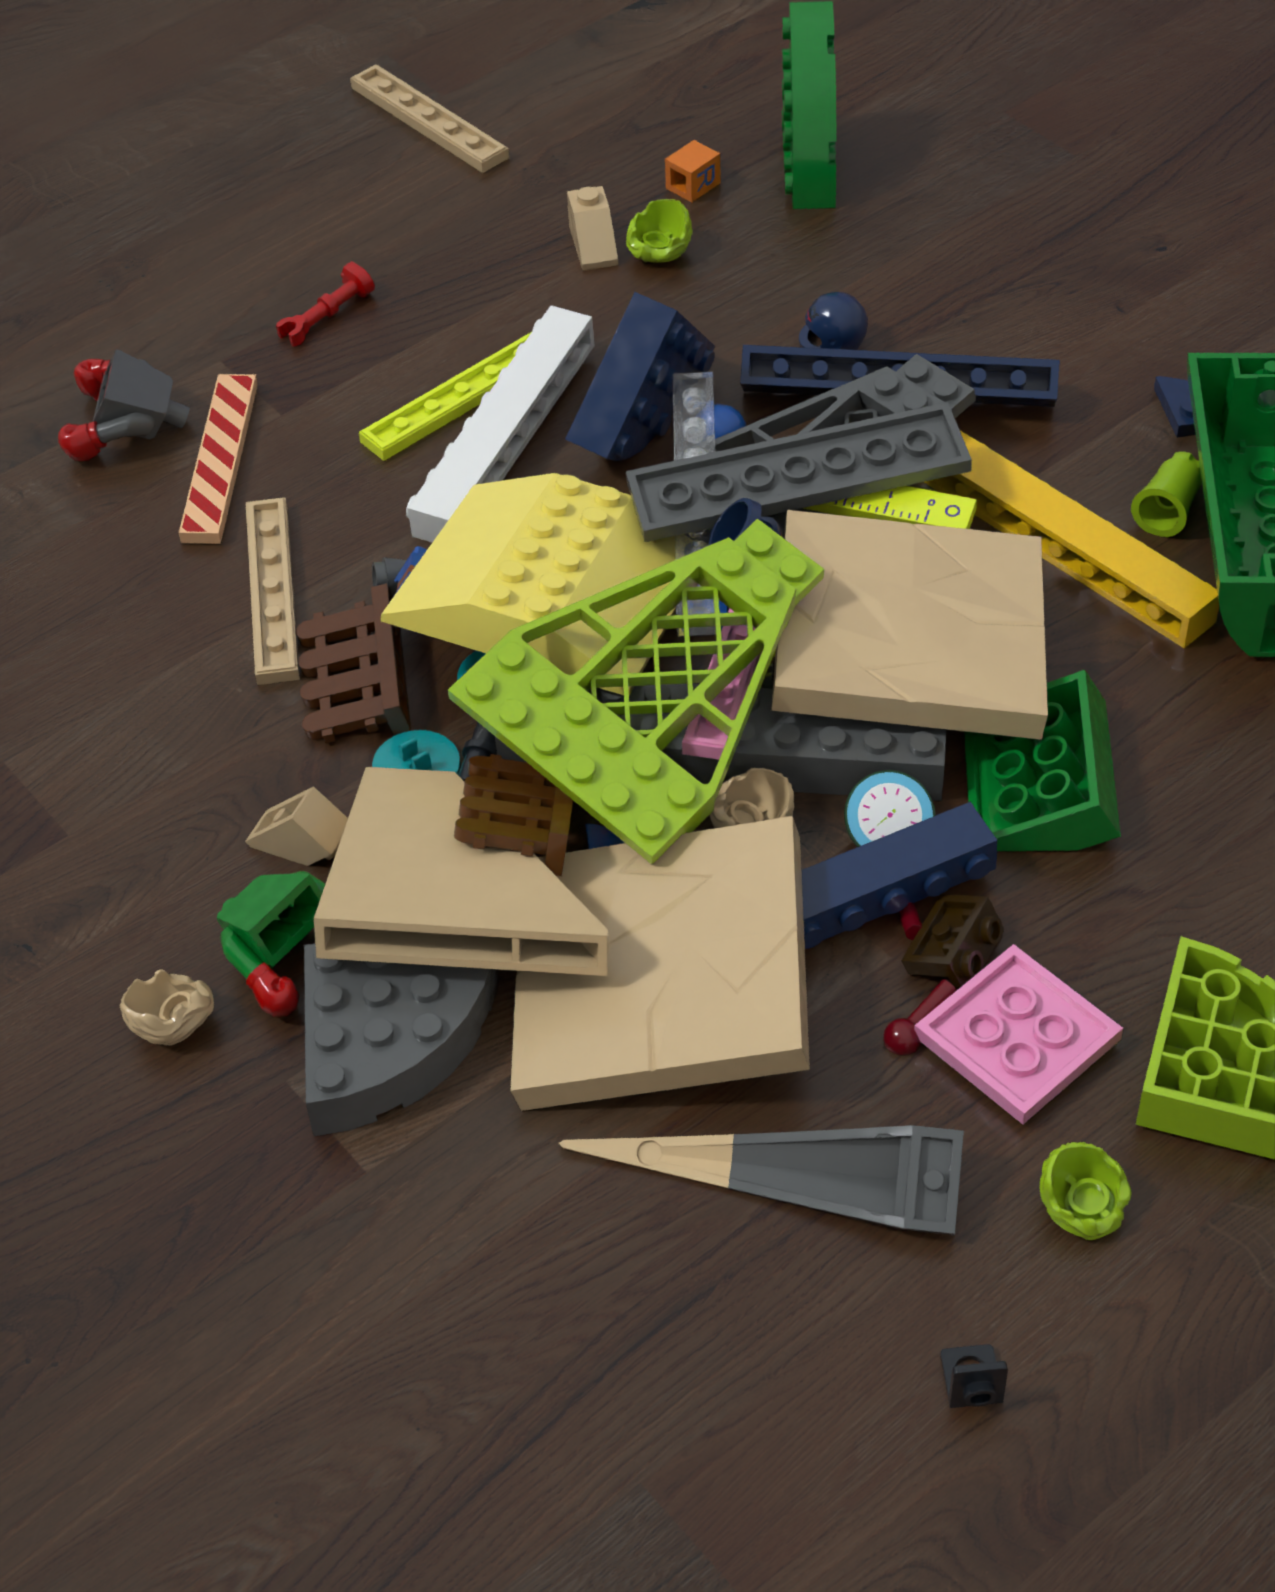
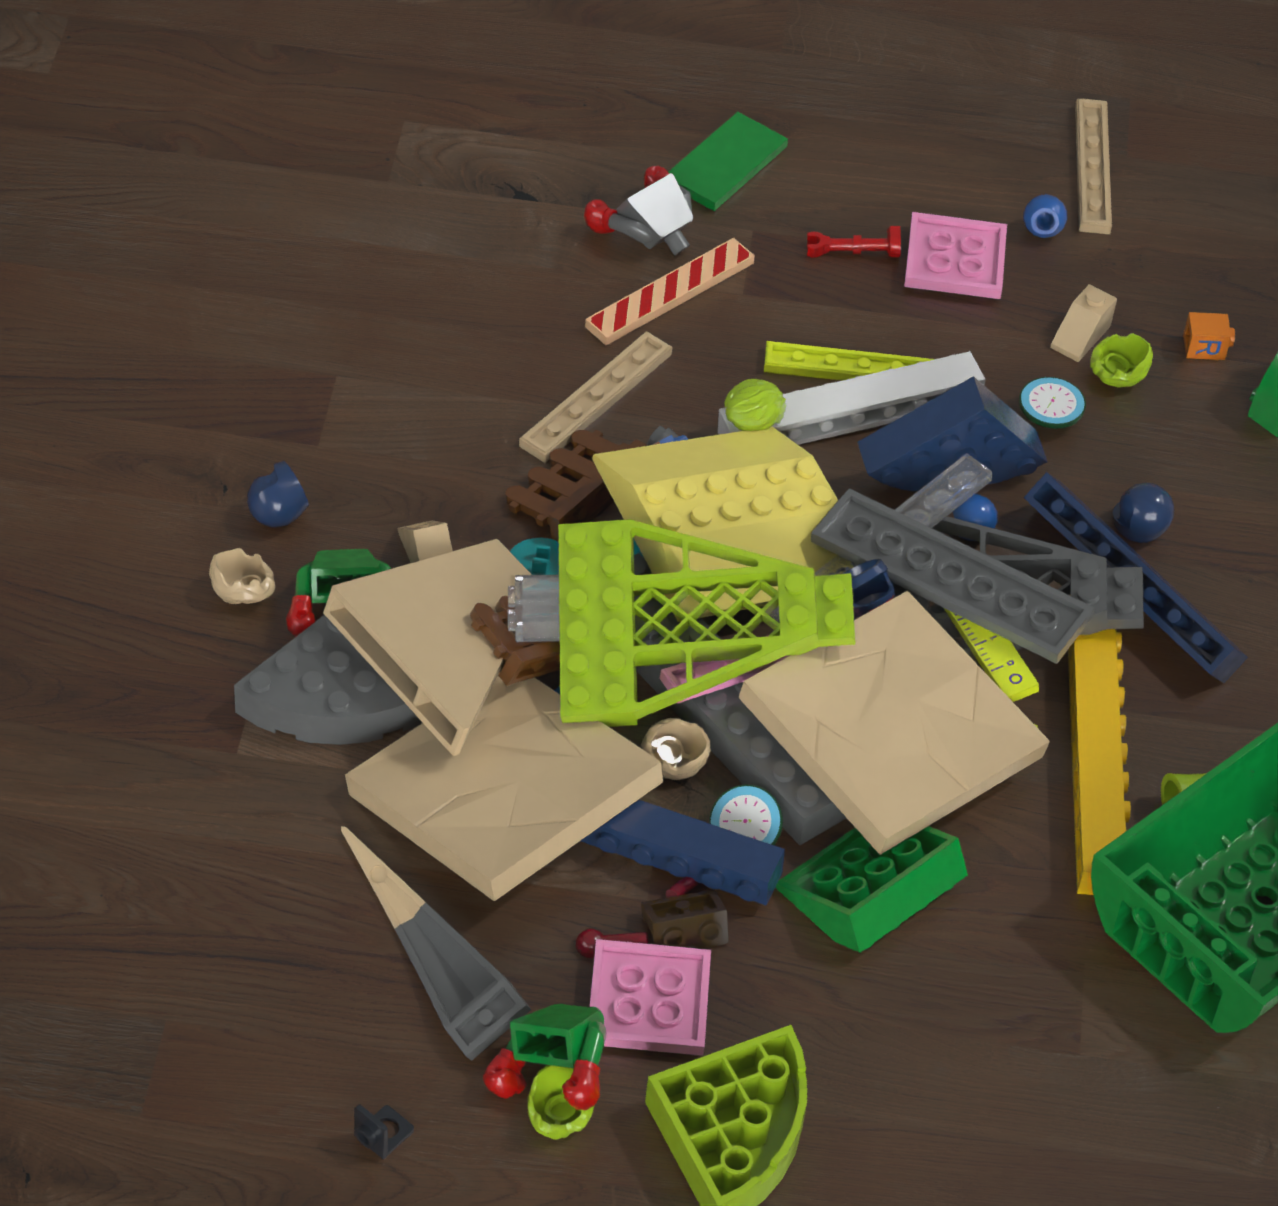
camera: 40 degrees right, 0 degrees up
none -> dark blue helmet [247,461,309,528]
none -> green torso [483,1004,607,1110]
none -> clear brick [508,574,560,642]
none -> green tile [668,112,788,211]
none -> lime hair [724,379,786,431]
none -> bright pink plate [904,212,1007,299]
none -> piece [1019,377,1086,429]
none -> blue piece [1023,194,1067,238]

